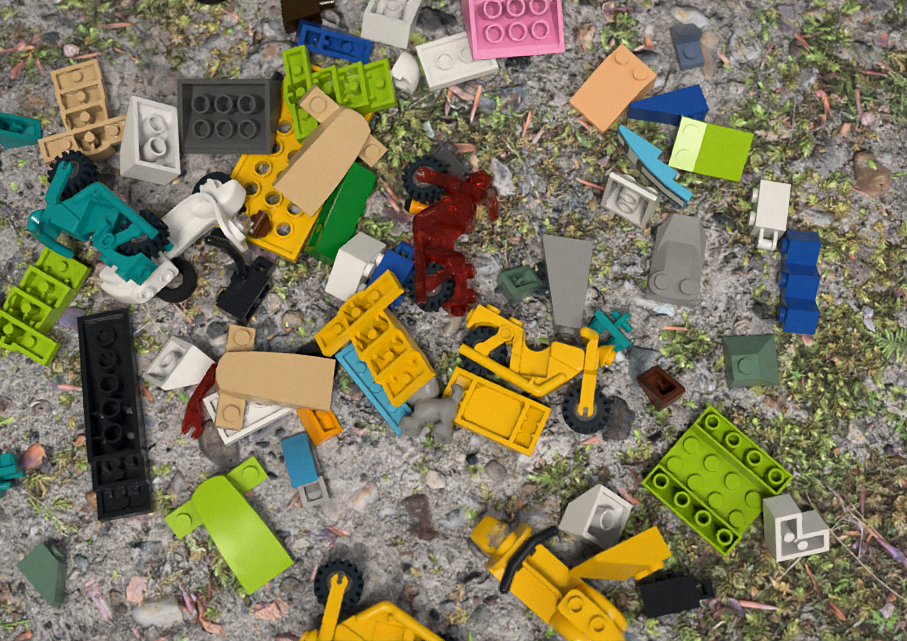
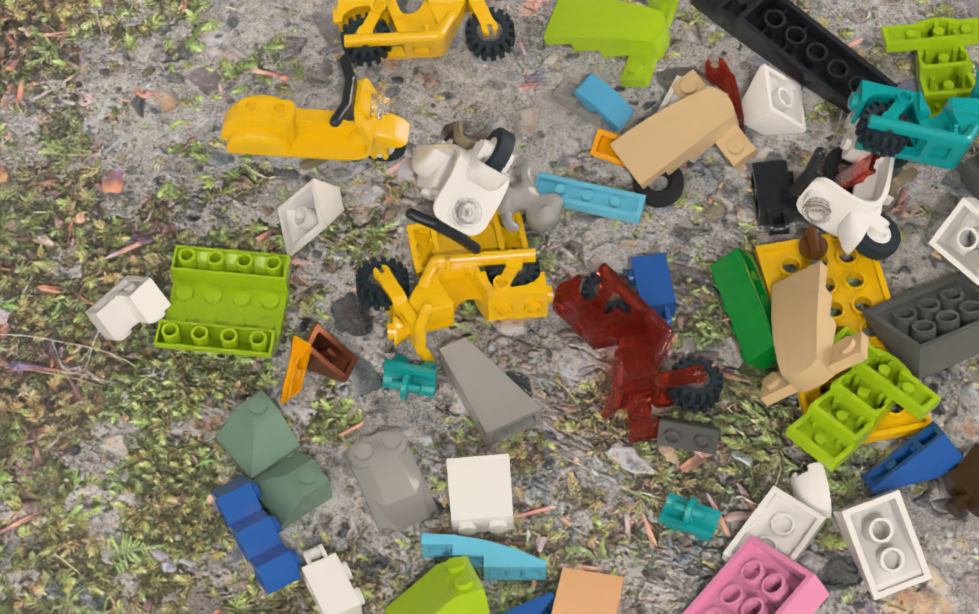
camera: 145 degrees right, 15 degrees down
yellow slope [314,270,436,408] -> none
white brick [325,231,387,302] -> none
sand green slope [497,265,544,306] -> none
yellow slope [568,526,672,581] -> none
black brick [635,571,716,620] -> none
none -> sand green slope [250,451,333,530]
none -> light orange slope [280,336,312,404]
none -> white piece [405,120,516,255]
none -> teal hips [658,492,722,541]
none -> clear red arm [835,153,880,190]

